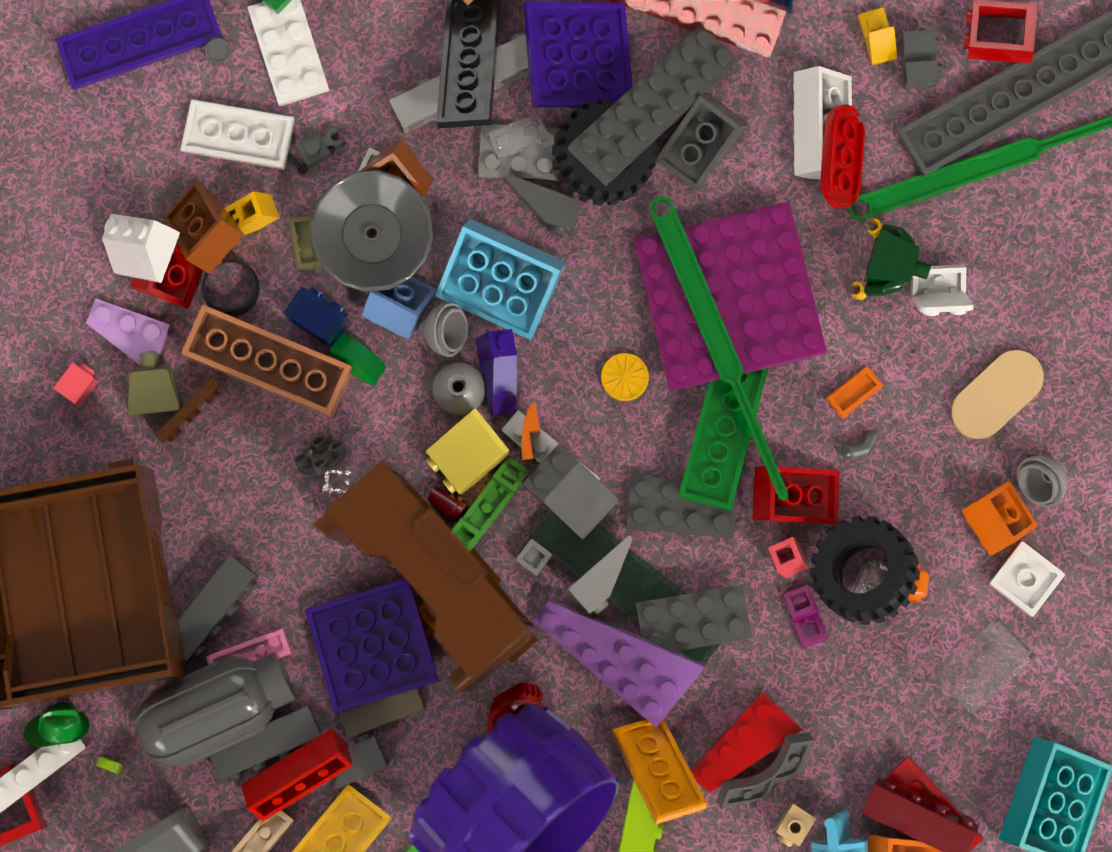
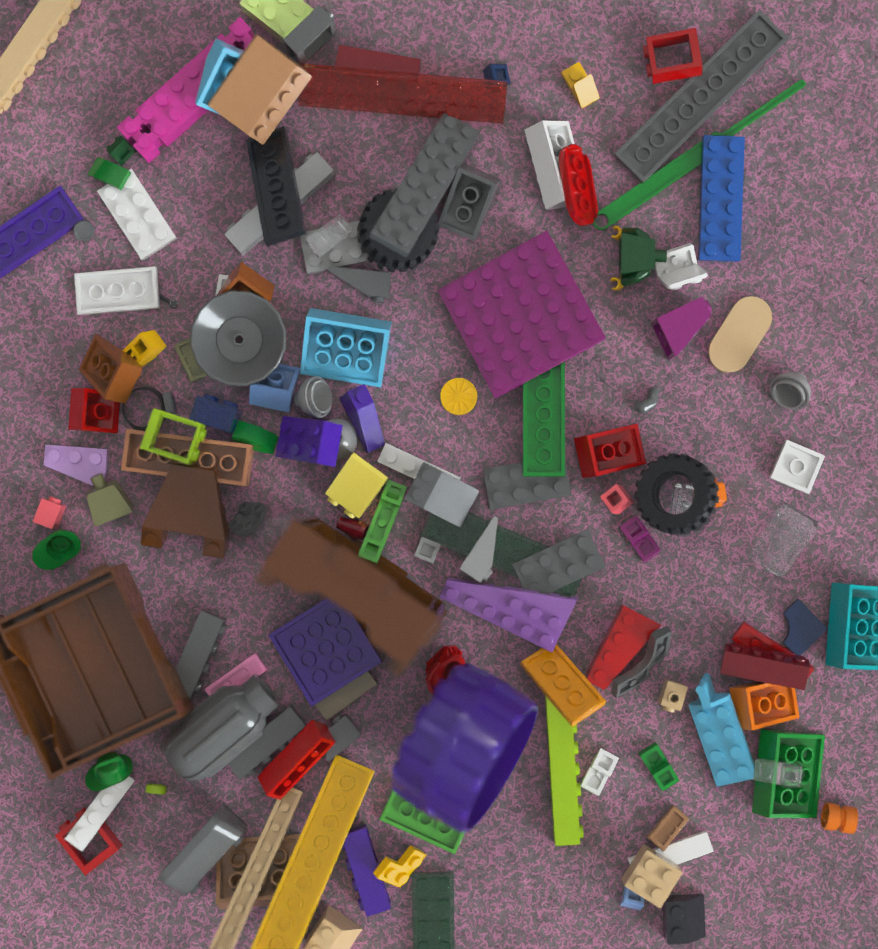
camera: 15 degrees left, 5 degrees up
white slope [102,214,180,283] -> none
reddish brown plate [155,378,220,443] -> none
dark grey plate [295,127,346,169] -> none
orange slope [521,403,540,463] -> none
dark purple plate [523,1,633,108] -> none
green piece [650,196,788,501] -> none
orange tile [825,366,883,420] -> none
dark grey brick [899,30,943,89] -> none
orange slope [961,480,1038,556] -> none
none -> green piece [32,530,81,570]
none -> lime window [140,408,207,465]
none -> reddish brown wedge [141,463,230,559]
none -> dark grey tile [162,392,177,414]
none -> dark purple brick [275,416,343,467]
none -> magenta slope [651,296,712,360]
none -> blue plate [698,135,745,262]
none -> dark blue tile [782,599,828,655]

